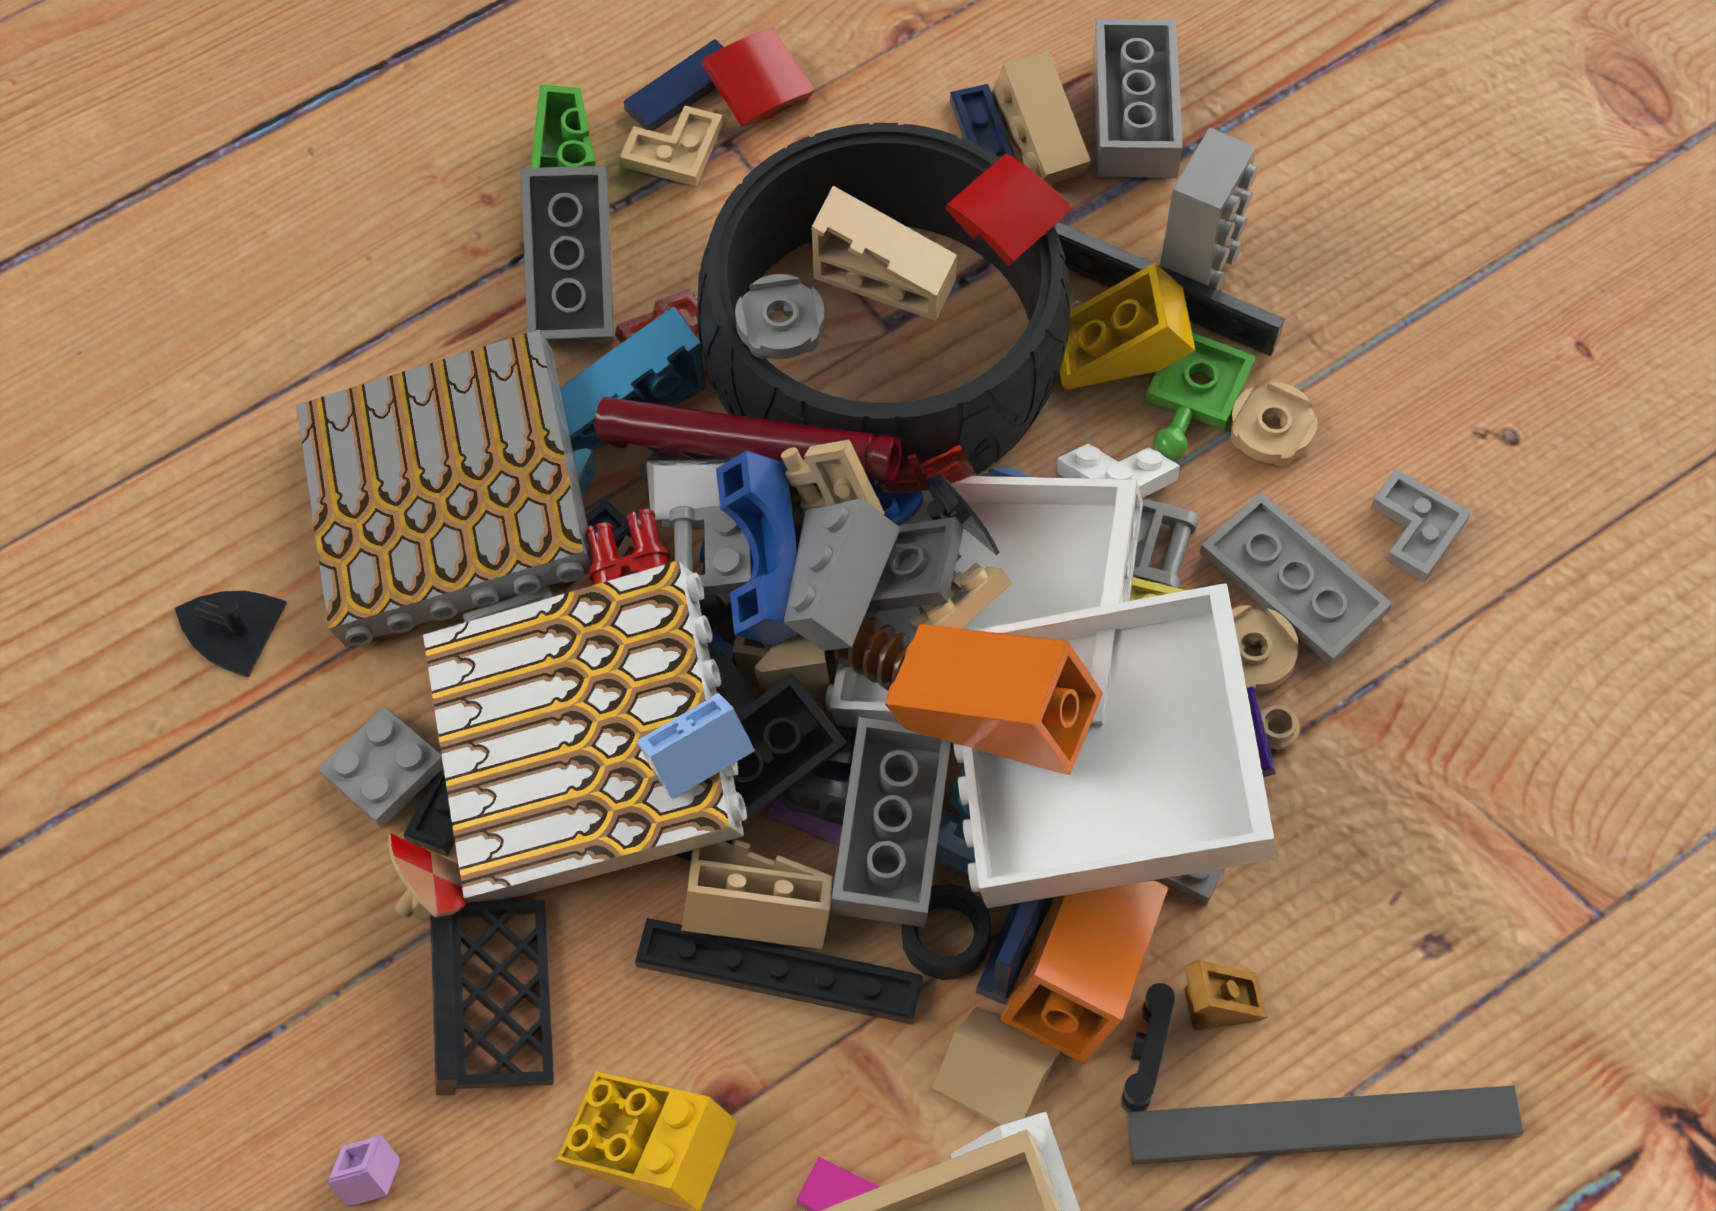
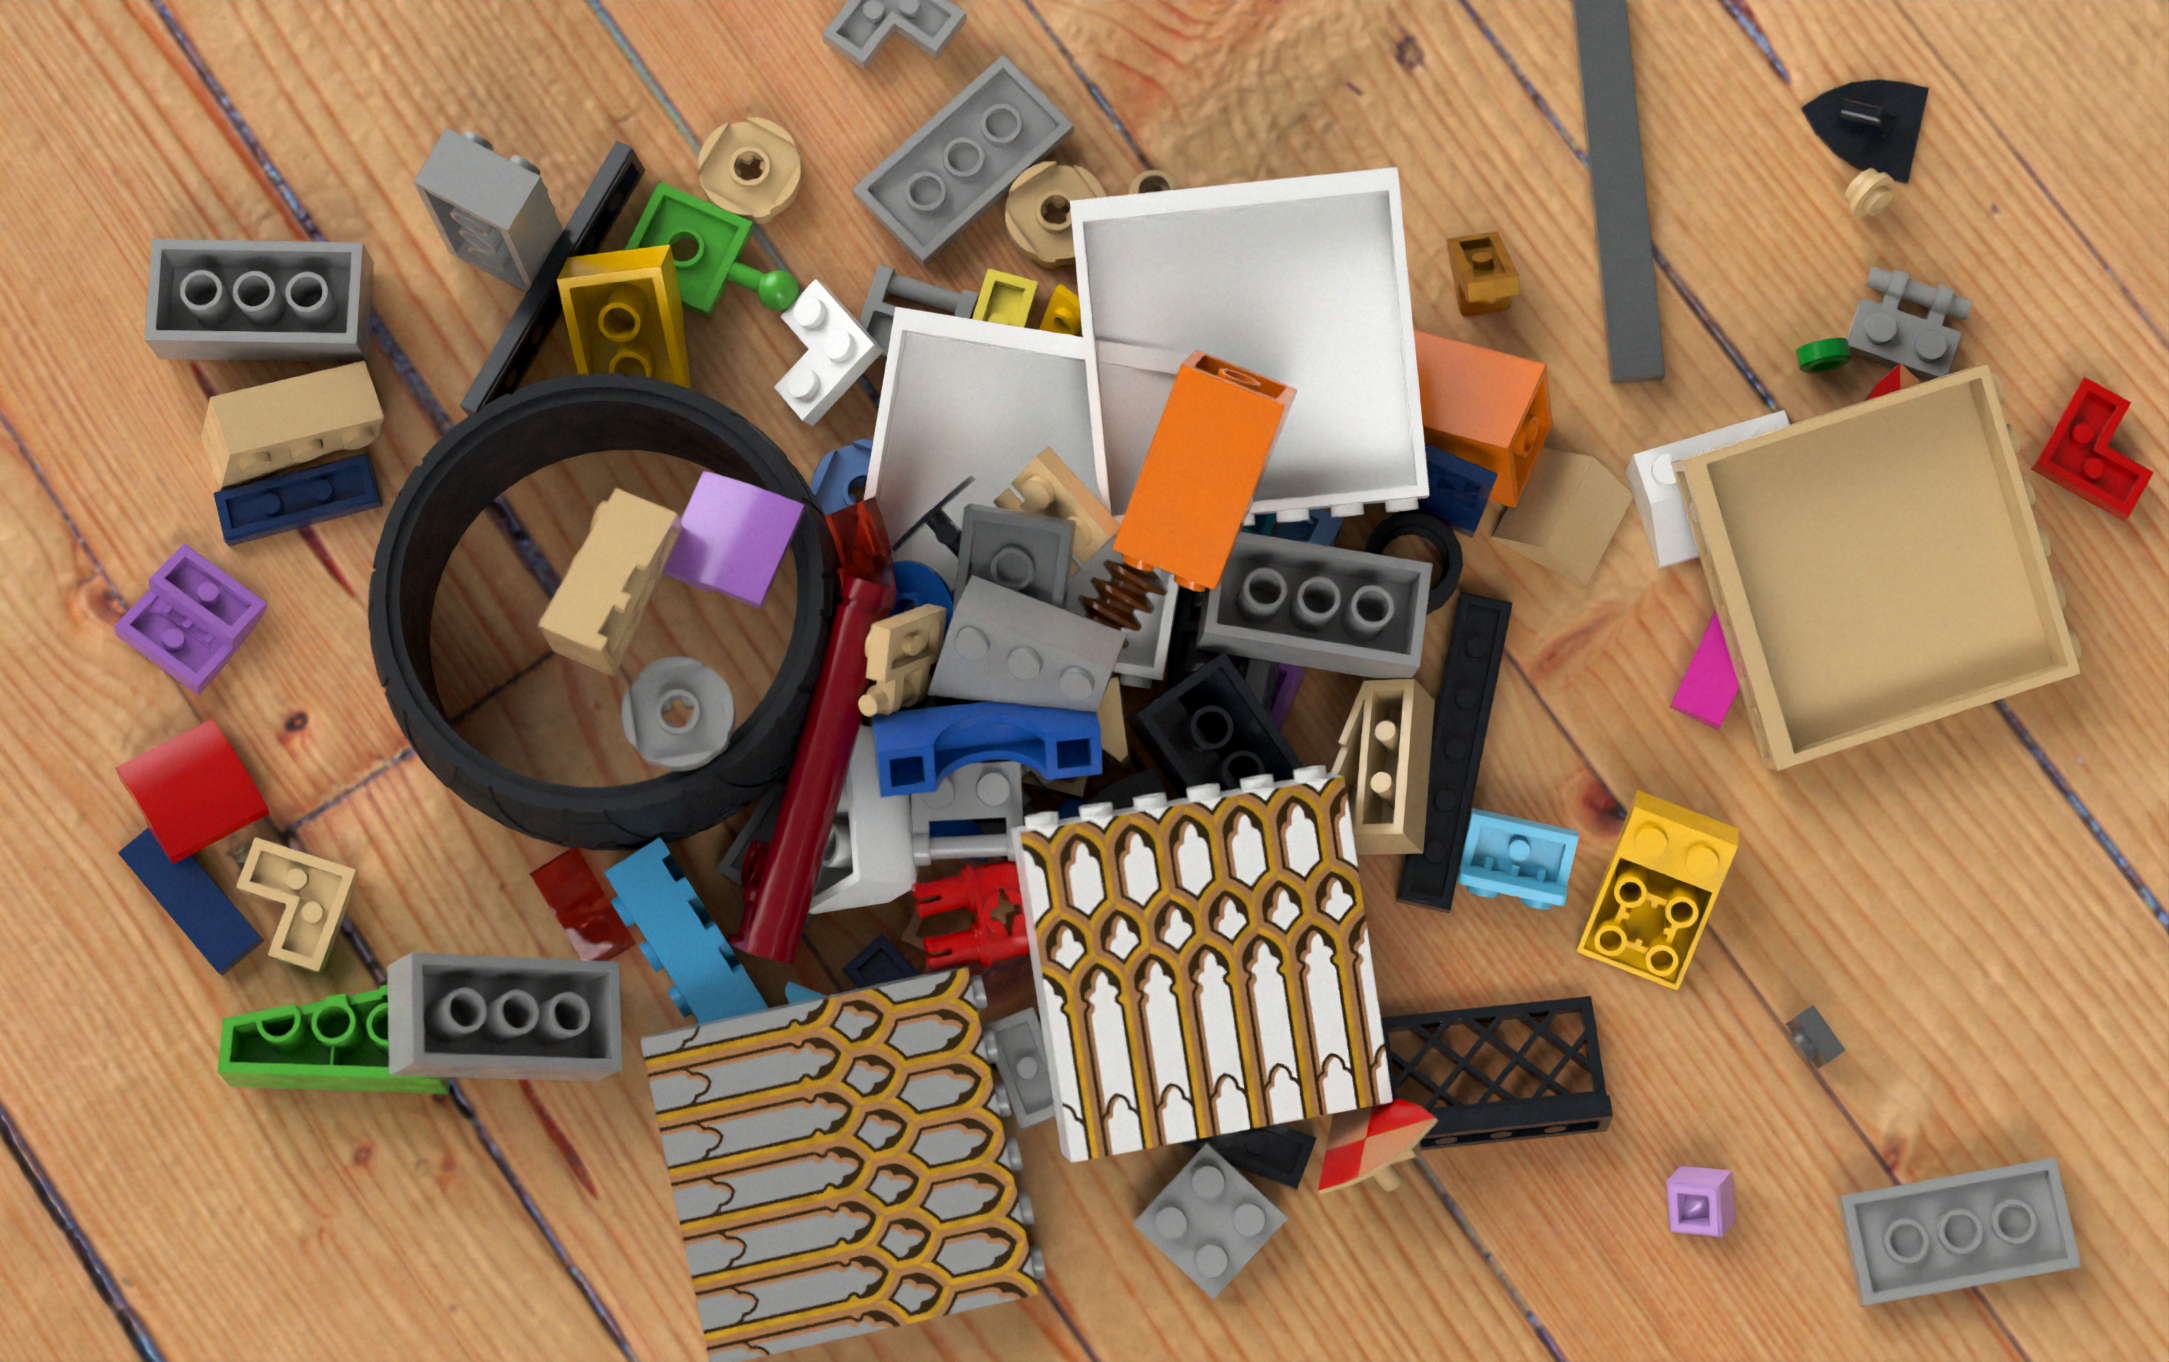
camera: 90 degrees left, 15 degrees up
light blue hinge [636,693,755,799] -> none
red slope [945,153,1073,267] -> none
black plate [1121,983,1175,1113] -> none
none -> medium lavender slope [114,543,267,696]
none -> medium lavender slope [663,471,805,610]
none -> medium azure bracket [1458,808,1579,909]

